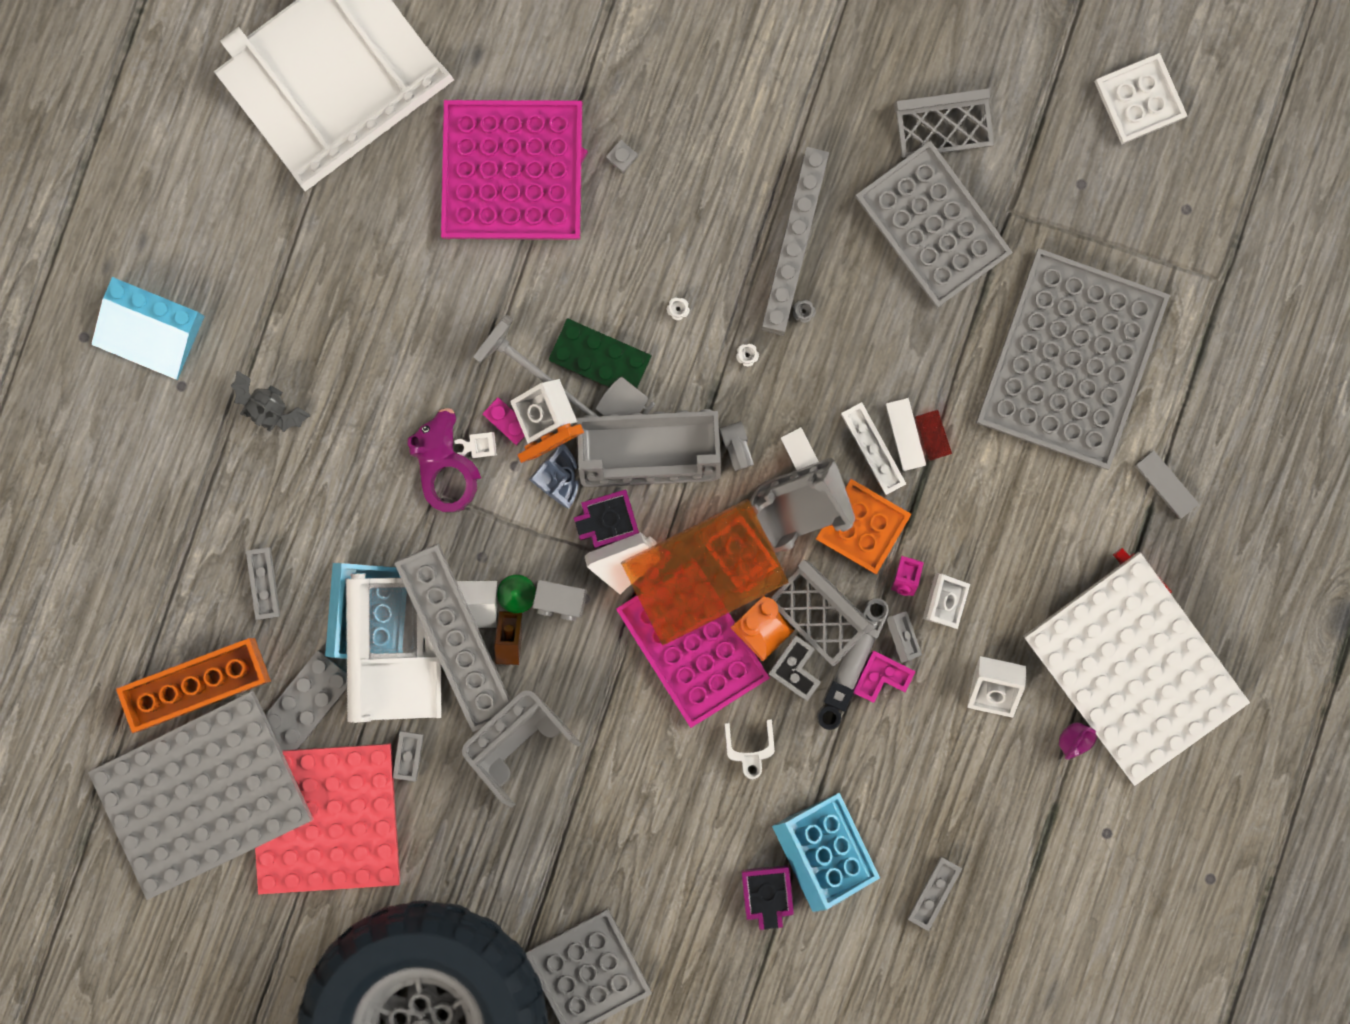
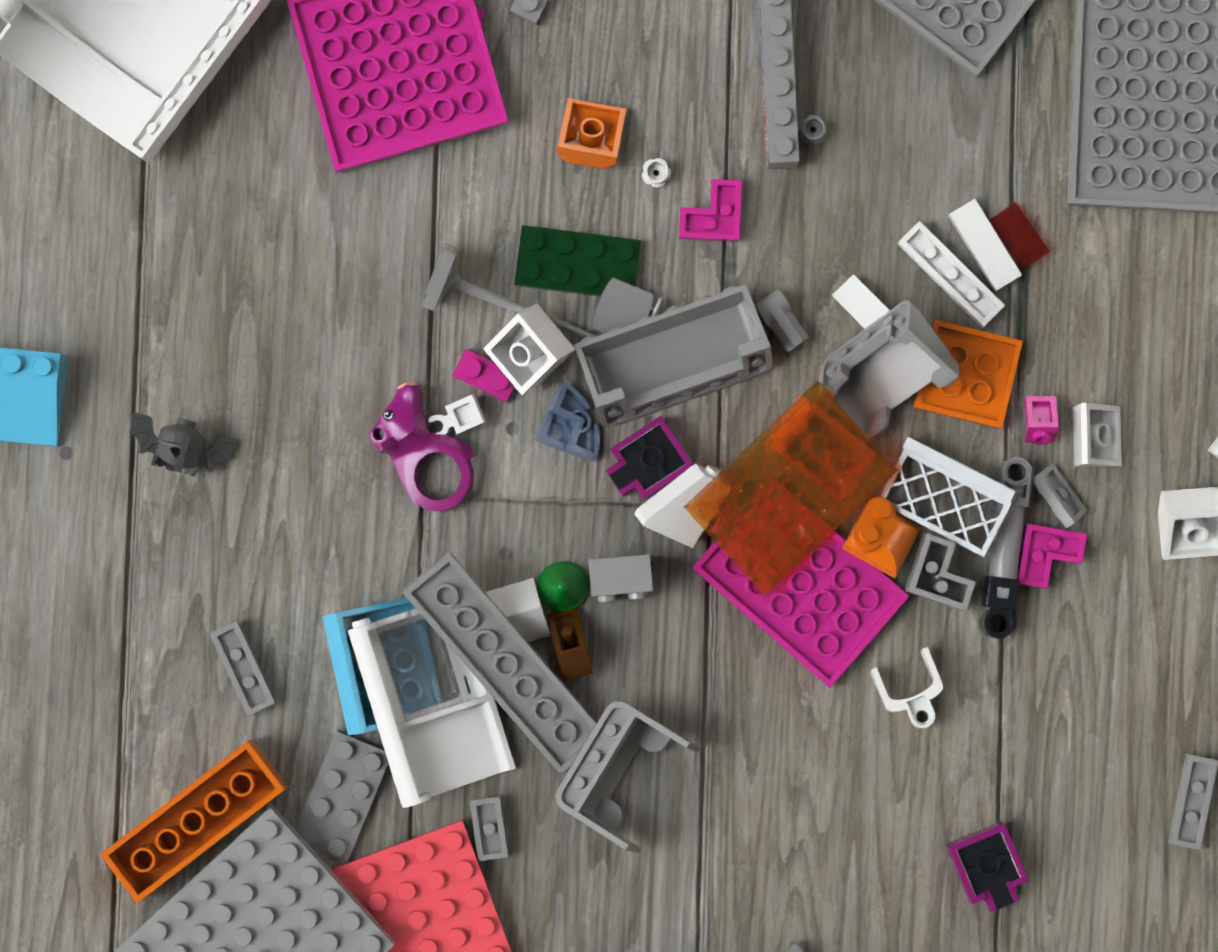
camera: 20 degrees left, 0 degrees up
orange plate [517,423,584,463] -> none
white plate [736,344,759,366] -> none
medium azure slope [772,793,880,912] -> none
none -> orange slope [557,98,626,169]
none -> dark pink plate [679,179,742,242]

